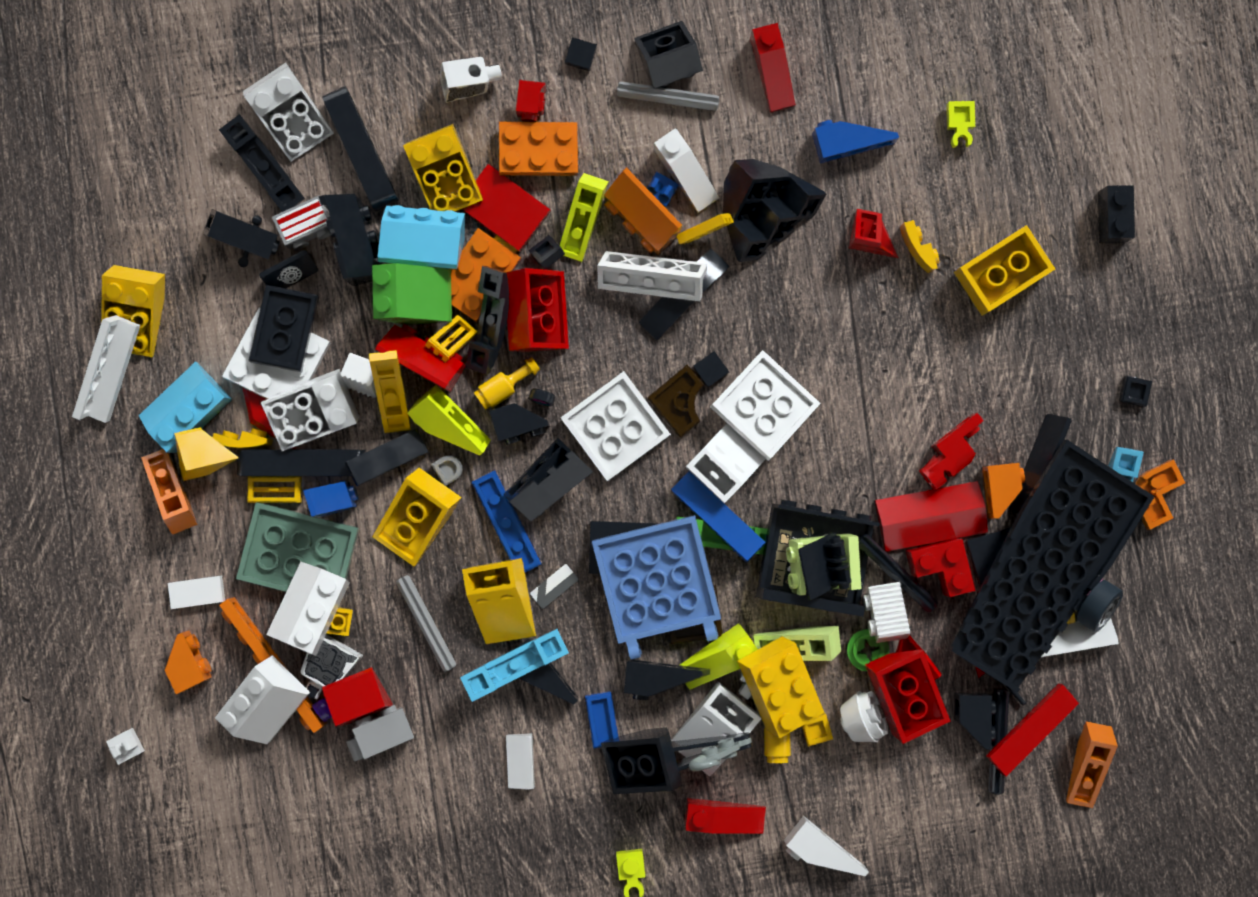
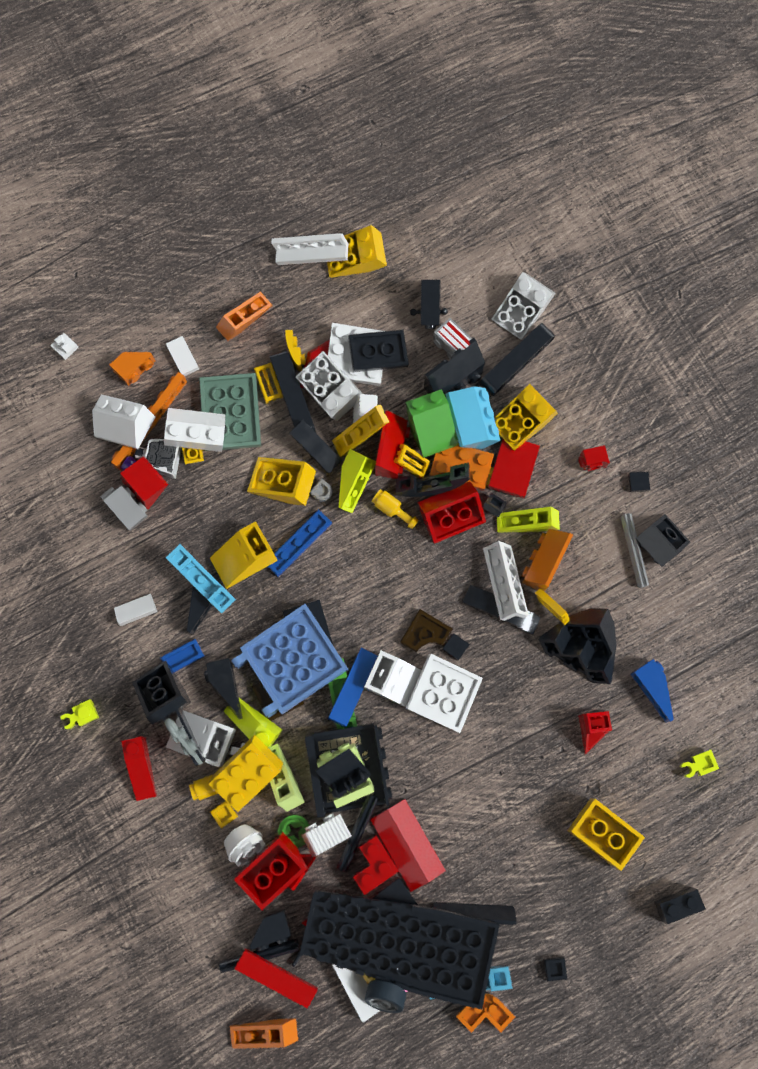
camera: 70 degrees right, 10 degrees down
medium azure slope [139,362,233,453] -> none
yellow slope [174,427,238,481] -> none
black slope [219,114,305,212] -> none
black slope [259,250,319,289] -> none
blue slope [303,481,359,517] -> none
light grey axle [396,575,456,672] -> none
white torso [440,57,502,103] -> none
black slope [489,403,550,445] -> none
orange plate [499,122,578,176] -> none
black wedge [504,438,593,521] -> none
black tile [528,388,556,407] -> none
sticker [530,564,578,609] -> none
white plate [561,371,671,481] -> none
blue tile [647,171,679,208] -> none
white slope [654,128,719,213] -> none
red slope [750,22,796,113] -> none
white slope [784,816,869,876] -> none
yellow slope [899,220,939,273] -> none
red plate [919,413,984,490] -> none
orange slope [982,463,1025,519] -> none

